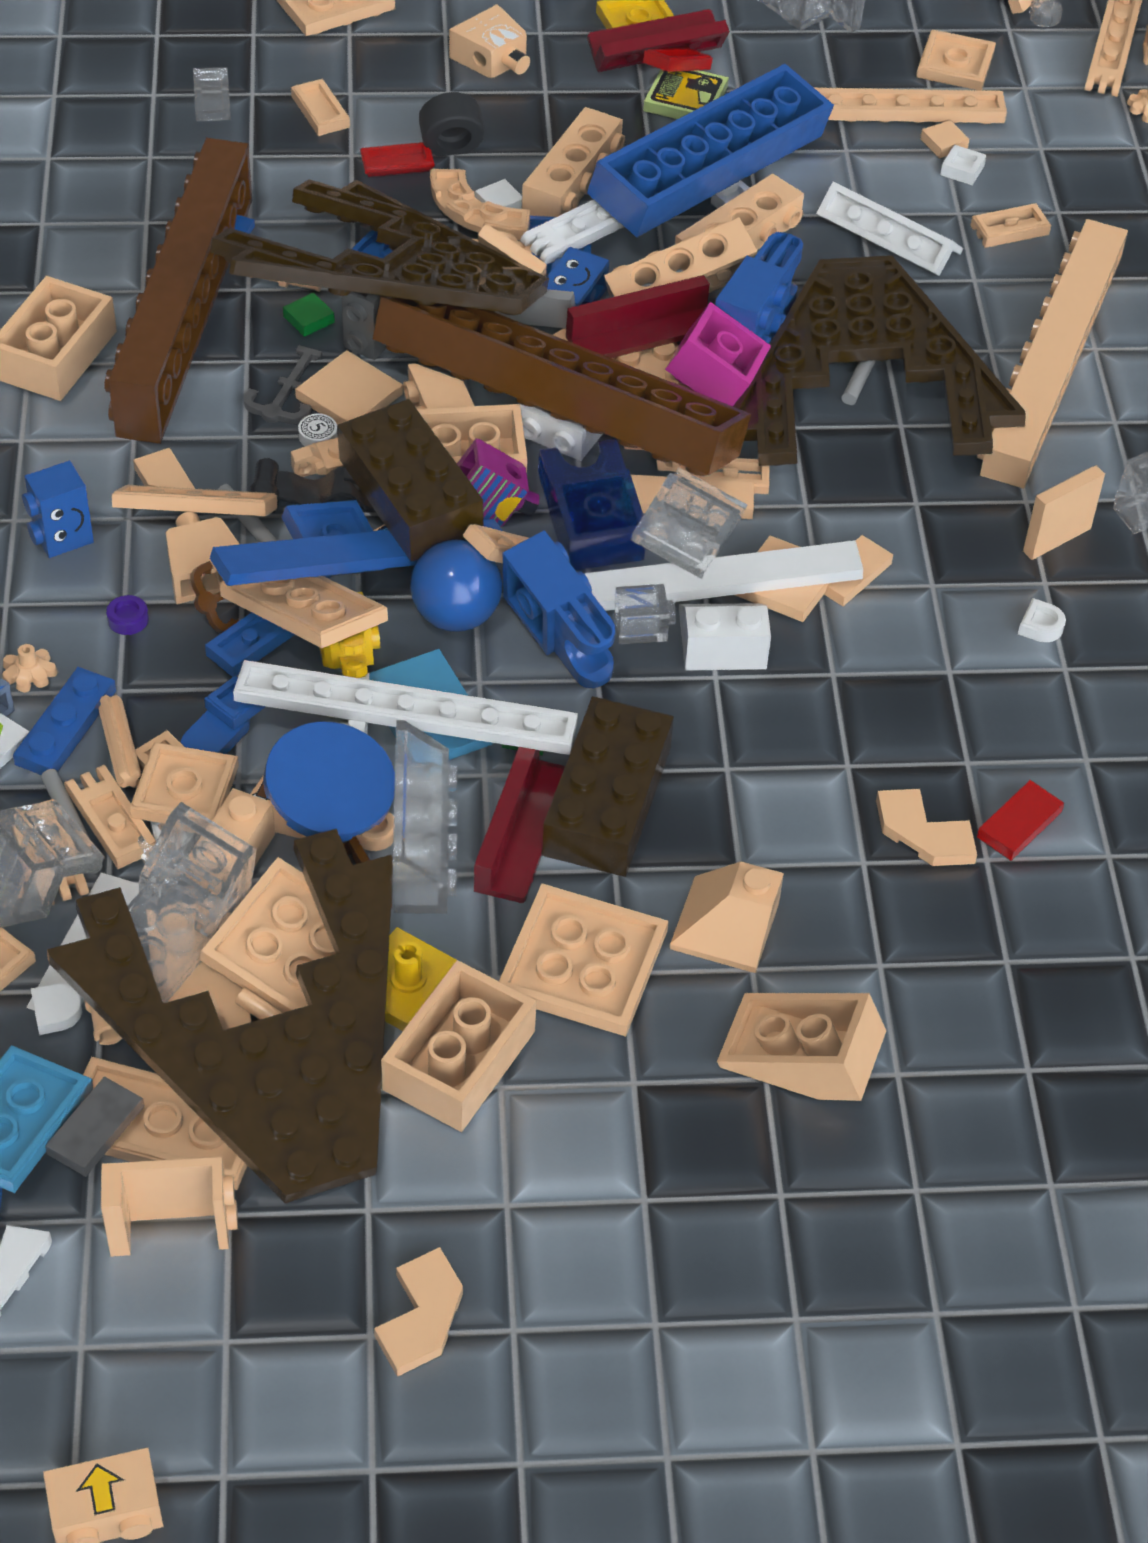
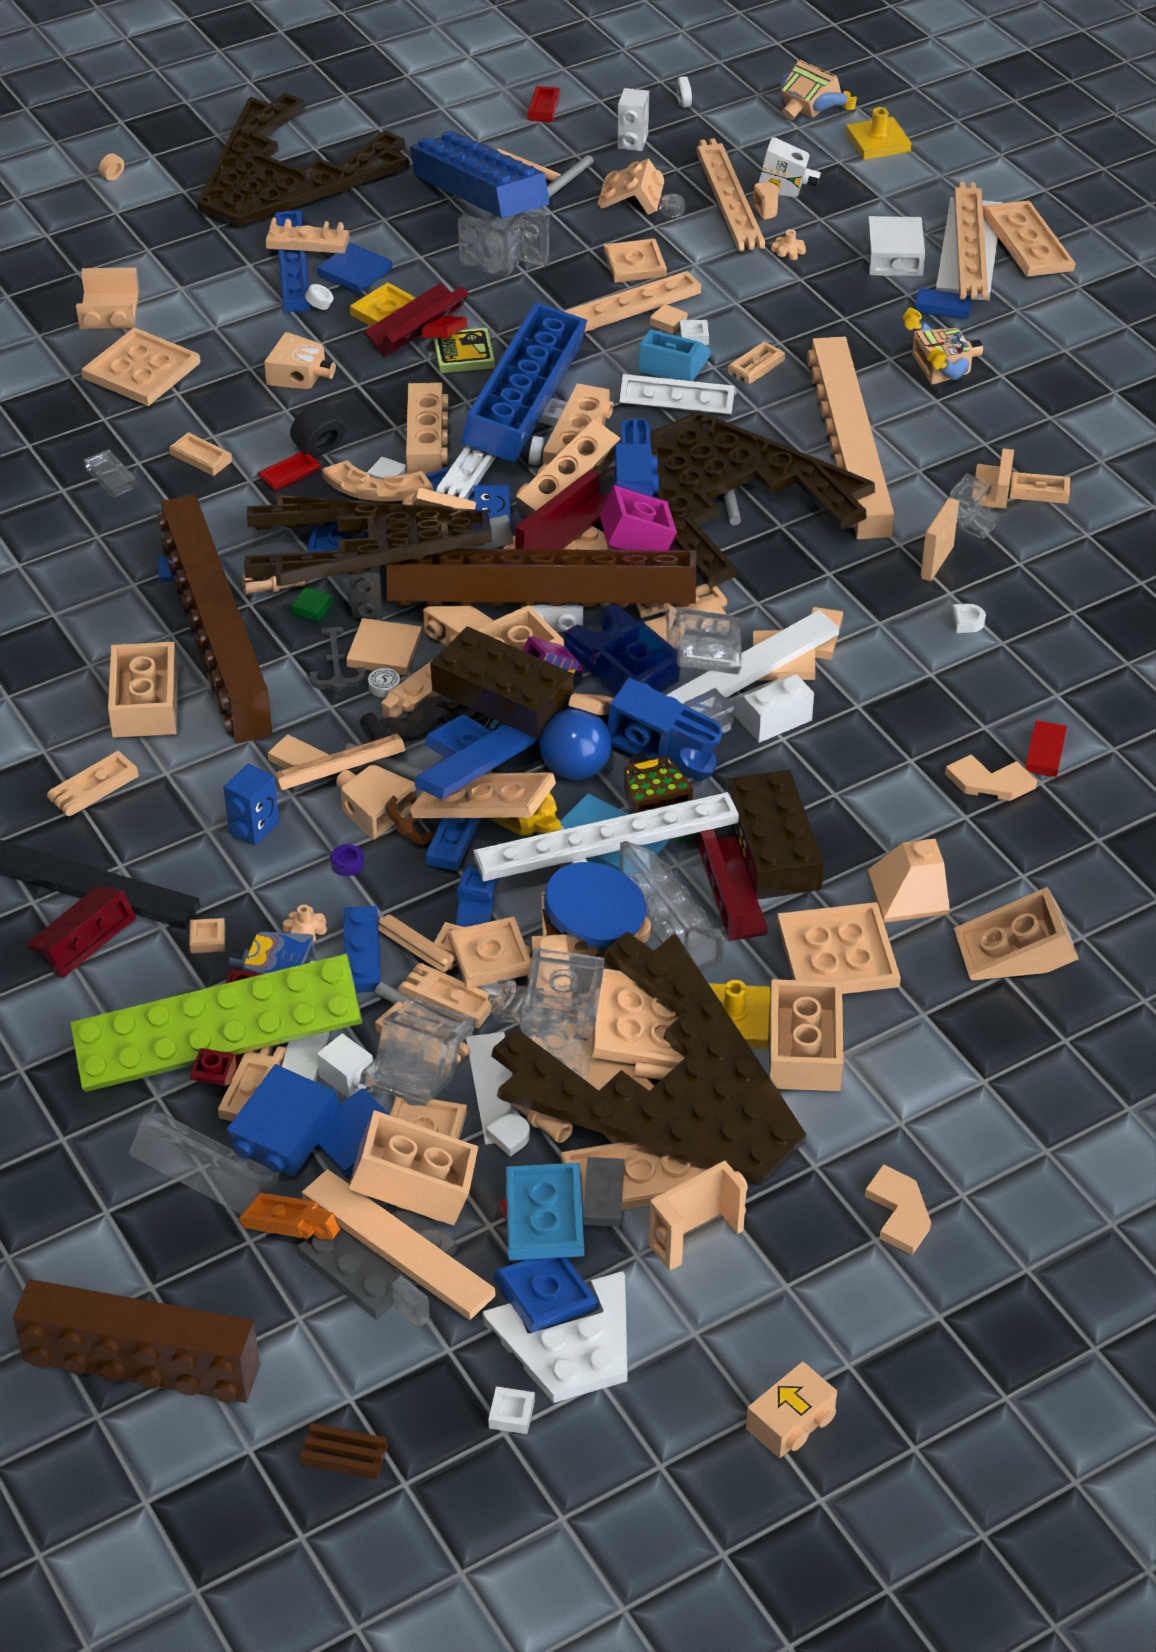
camera: 25 degrees left, 5 degrees down
none -> white tile [528,436,544,466]
none -> reddish brown torso [624,752,693,814]
none -> dark azure slope [639,329,711,381]

